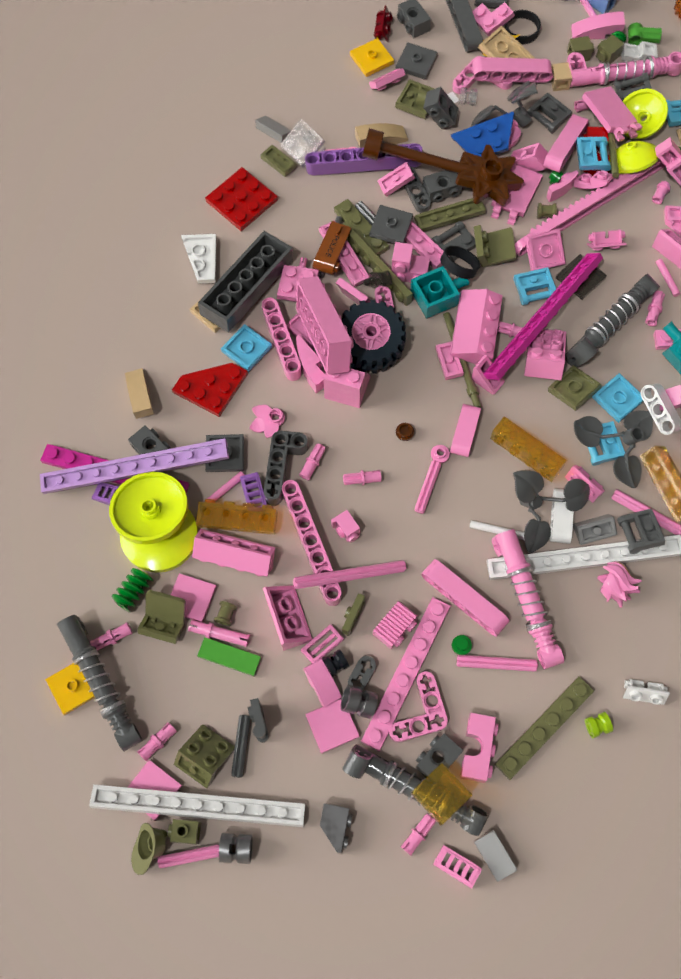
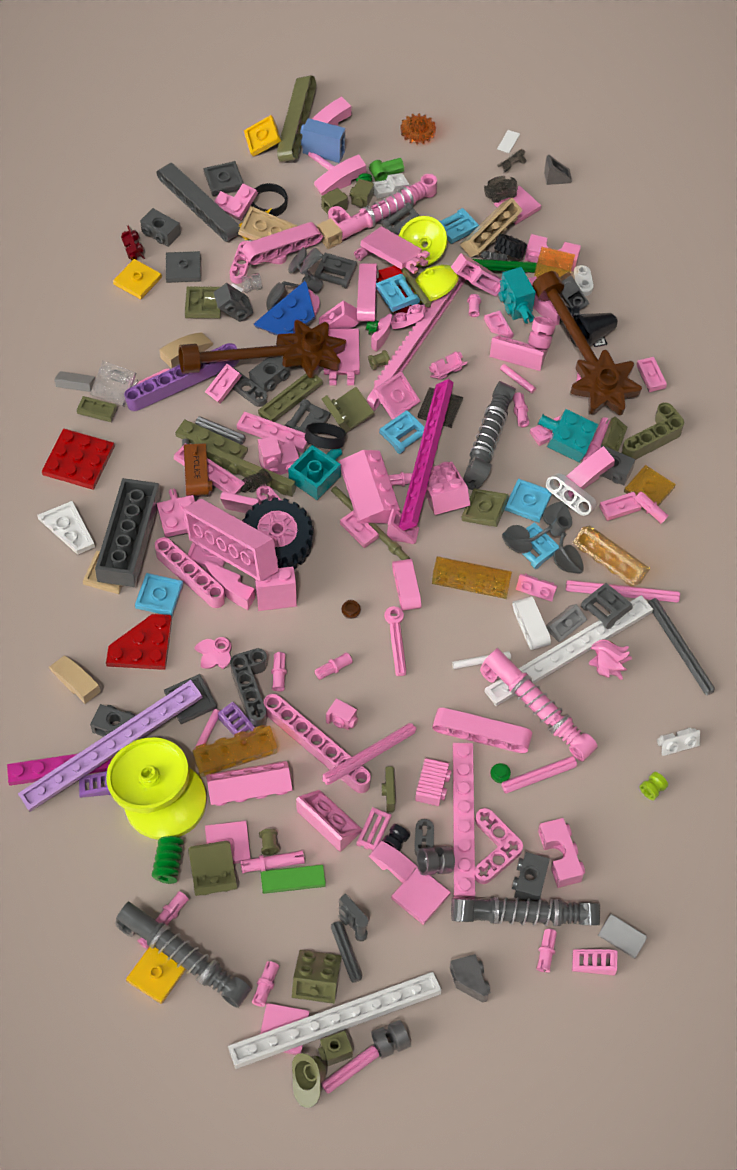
camera: 30 degrees left, 10 degrees down
bright pink plate [369,68,405,91] -> none
dark grey plate [369,205,413,243] -> none
clear yellow tile [411,763,472,826] -> none
olive plate [495,677,594,780] -> none
dark grey plant [513,470,590,553] -> none

